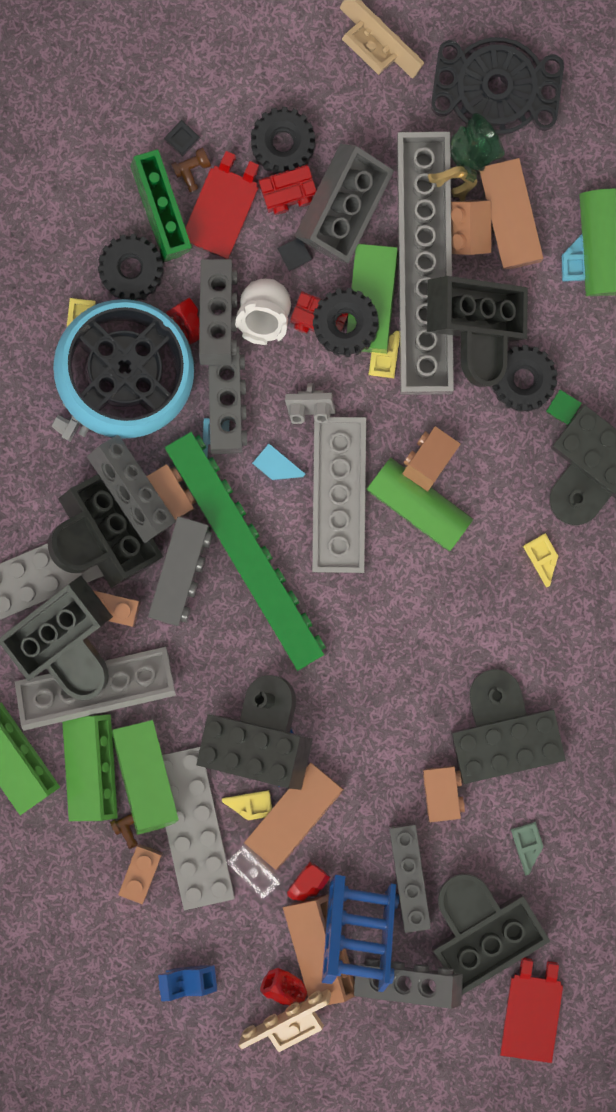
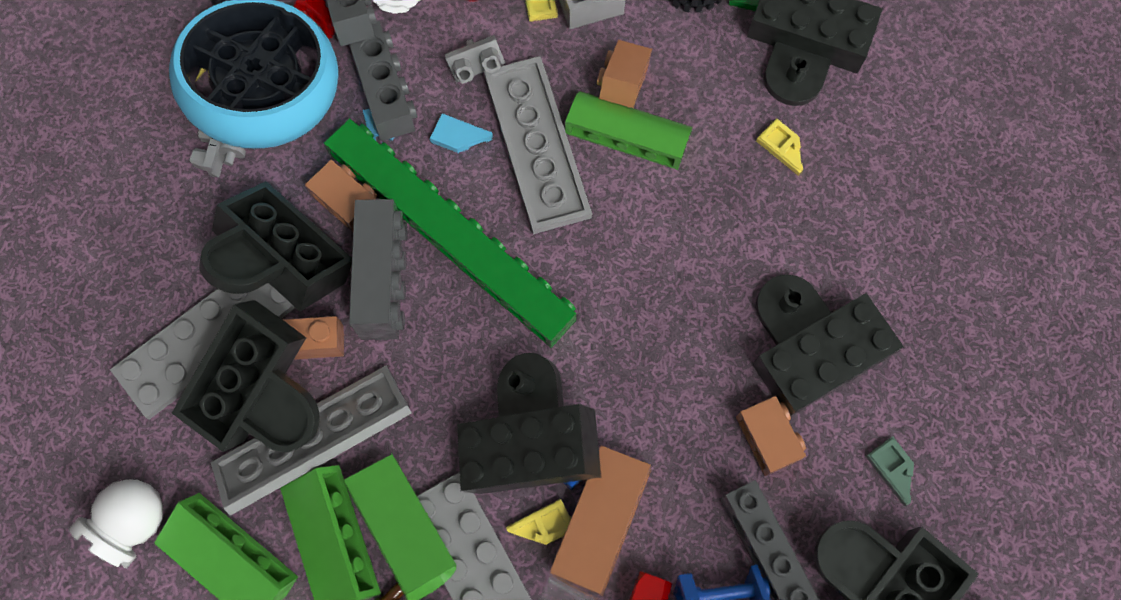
camera: 20 degrees left, 15 degrees down
dark grey brick [87,435,176,543] -> none

